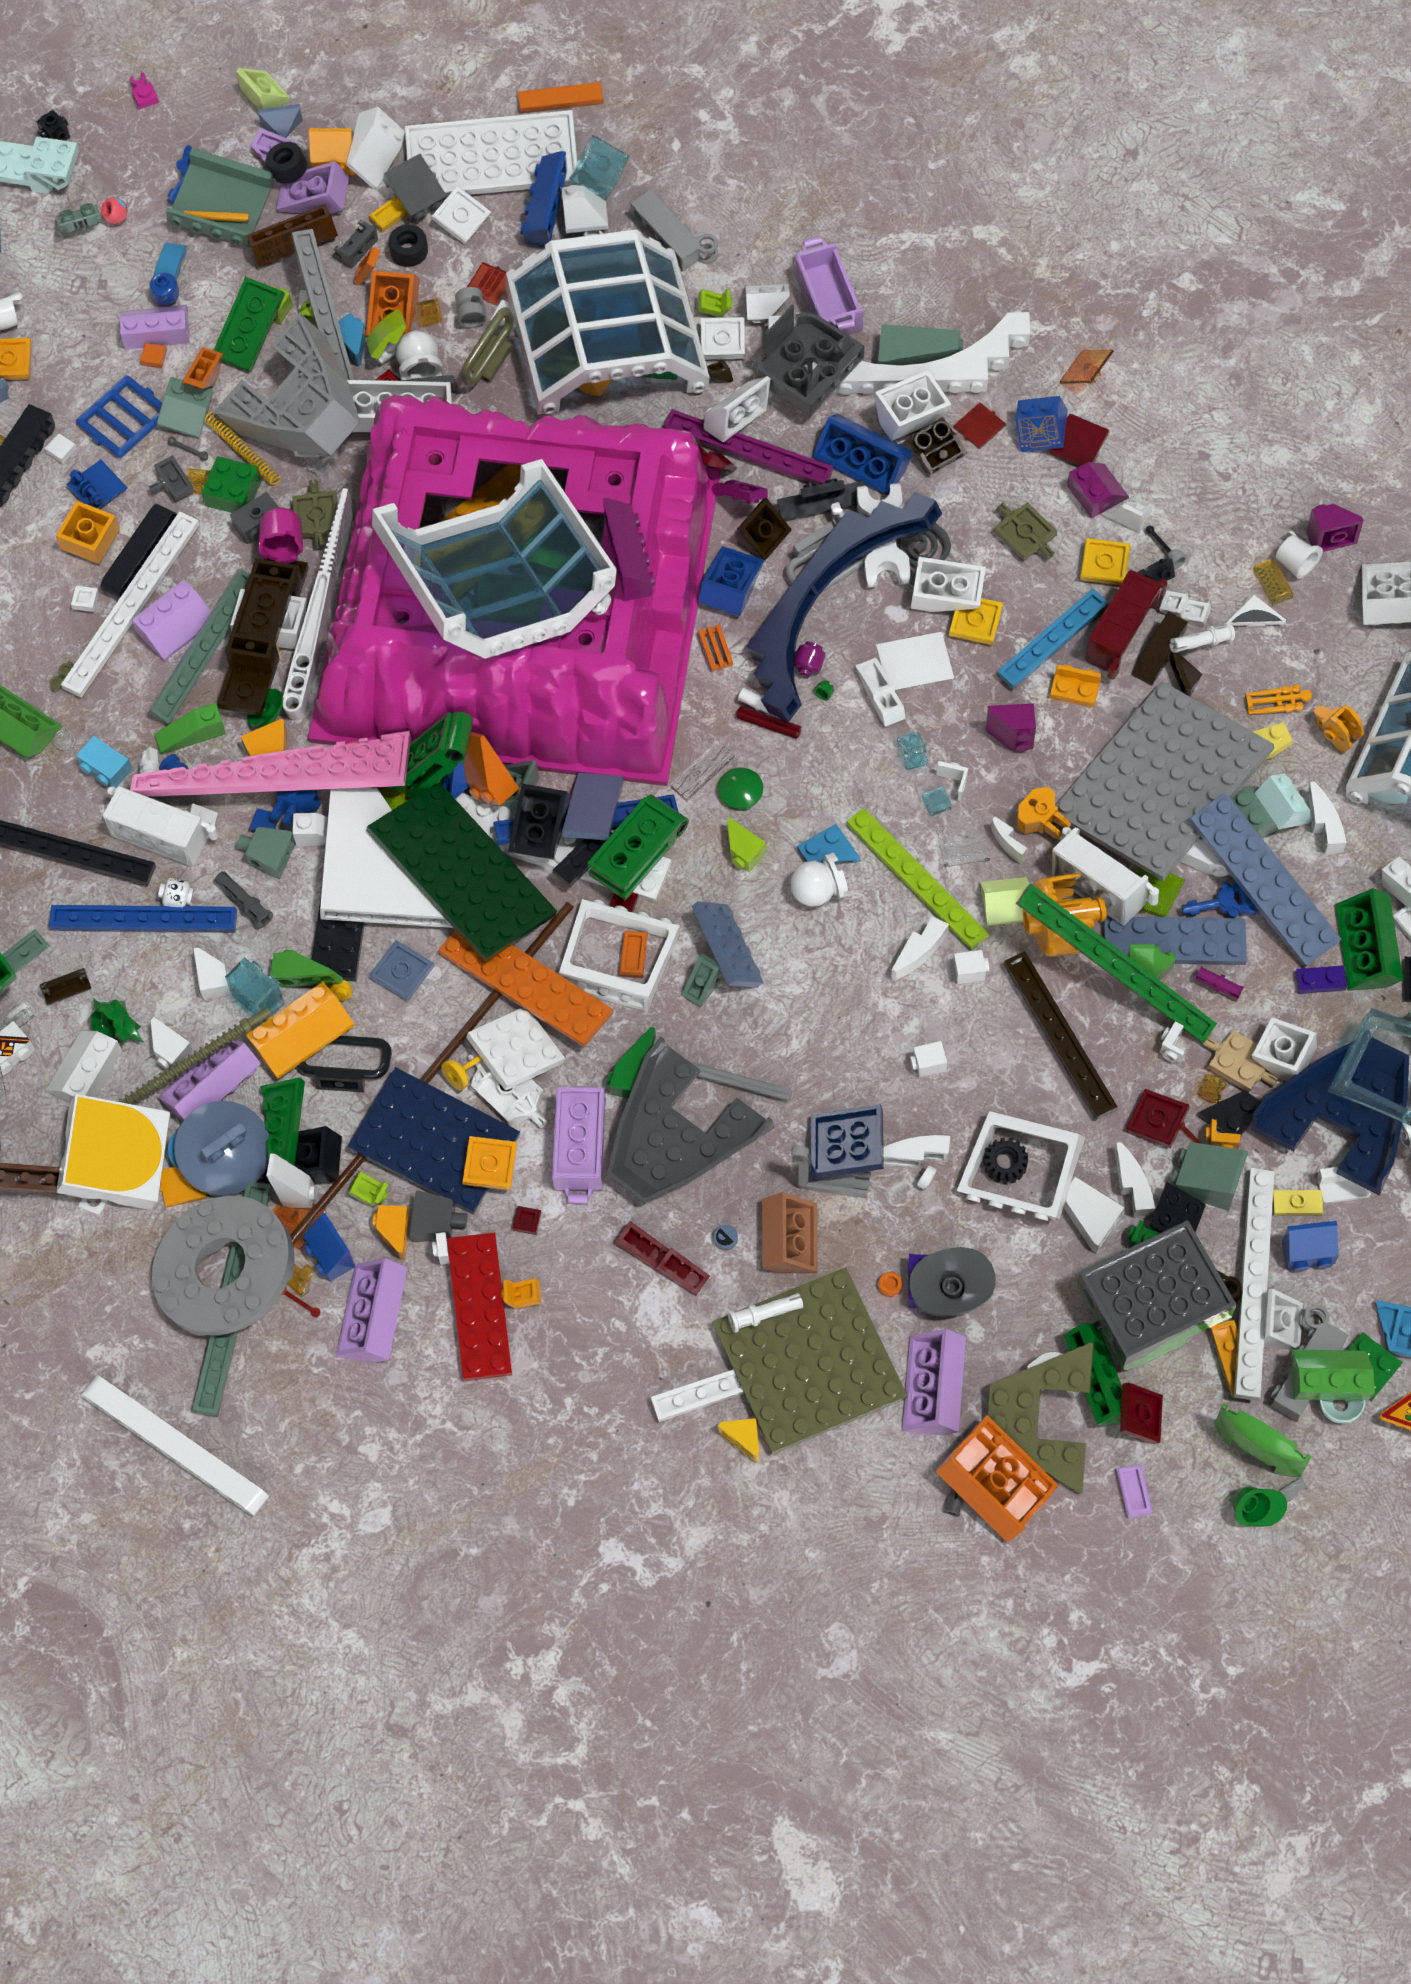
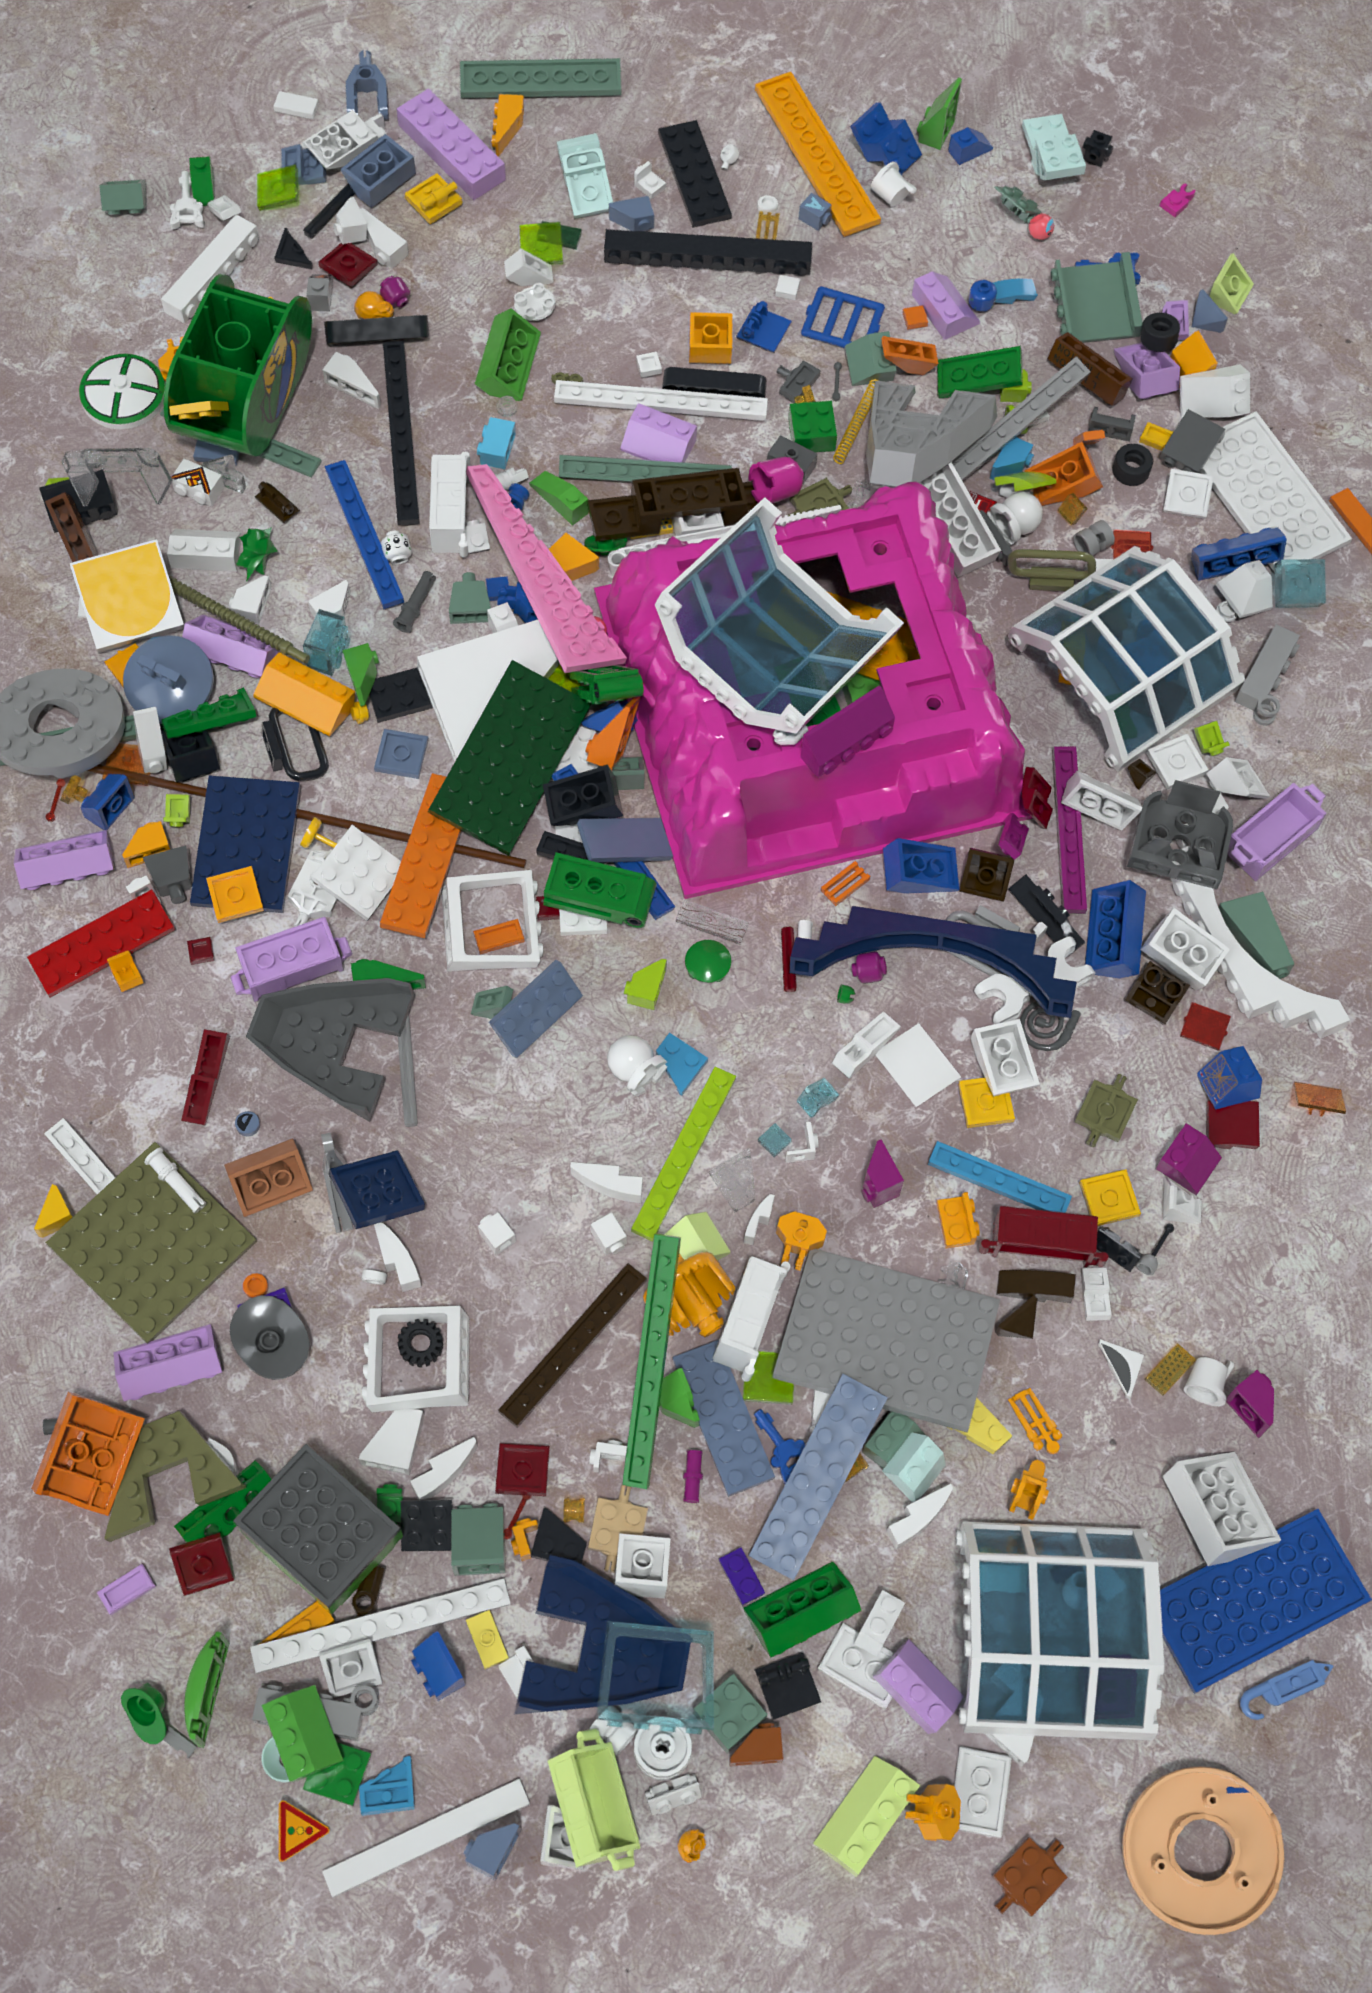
camera: 60 degrees right, 0 degrees up
light orange bar [184,211,249,222] -> none
white pin [1170,622,1235,653] -> none

